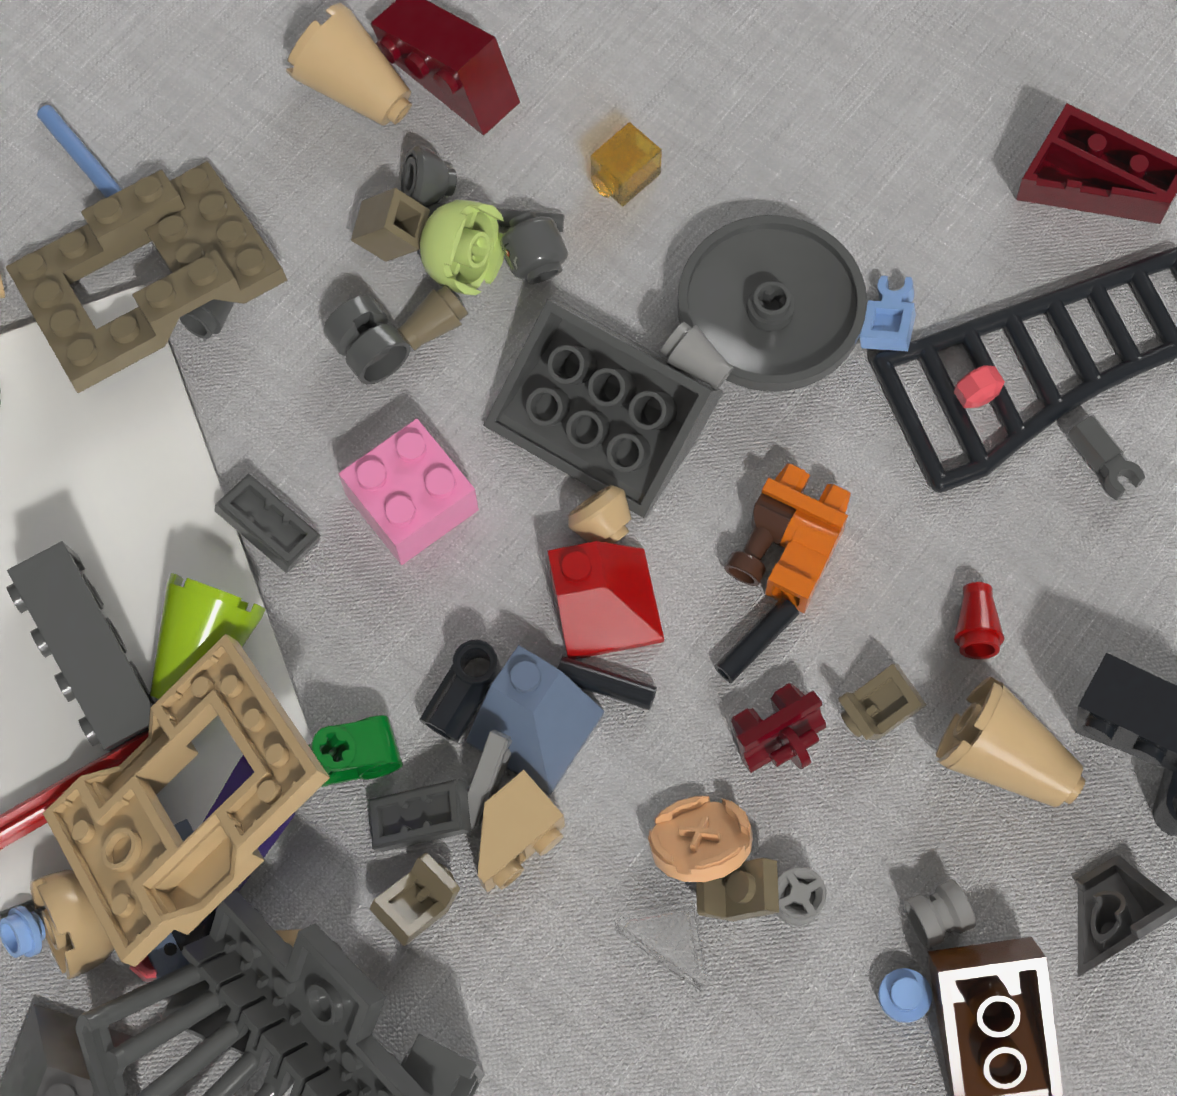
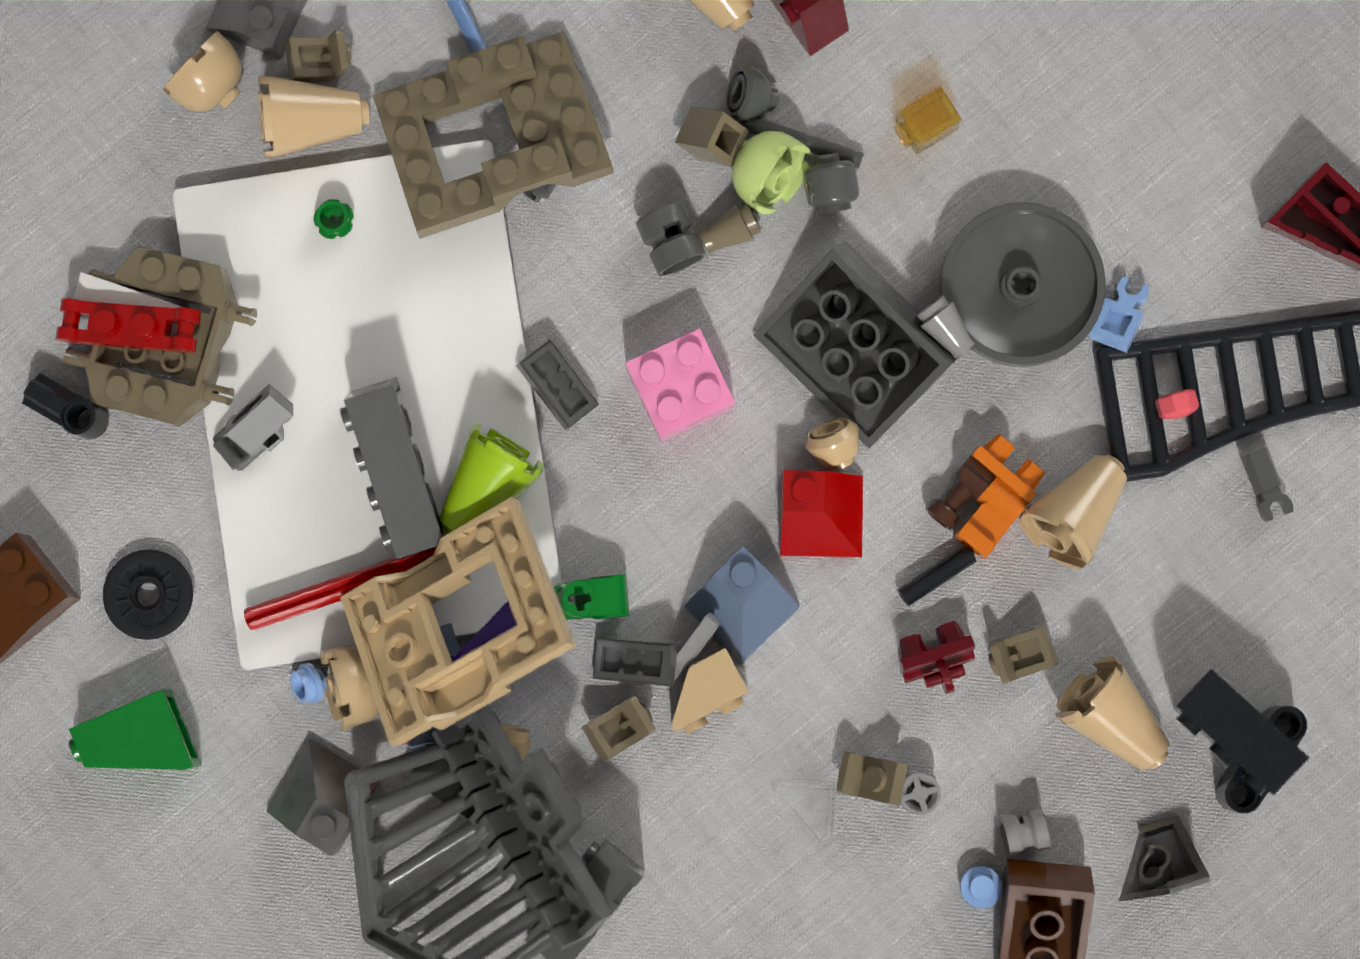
camera: 10 degrees right, 15 degrees up
black piece [419,640,501,743] -> none
black piece [557,656,657,710] -> none
light nougat tile [648,796,753,882] -> none
red cone [954,582,1005,659] -> none
none -> tan cone [1019,455,1127,570]

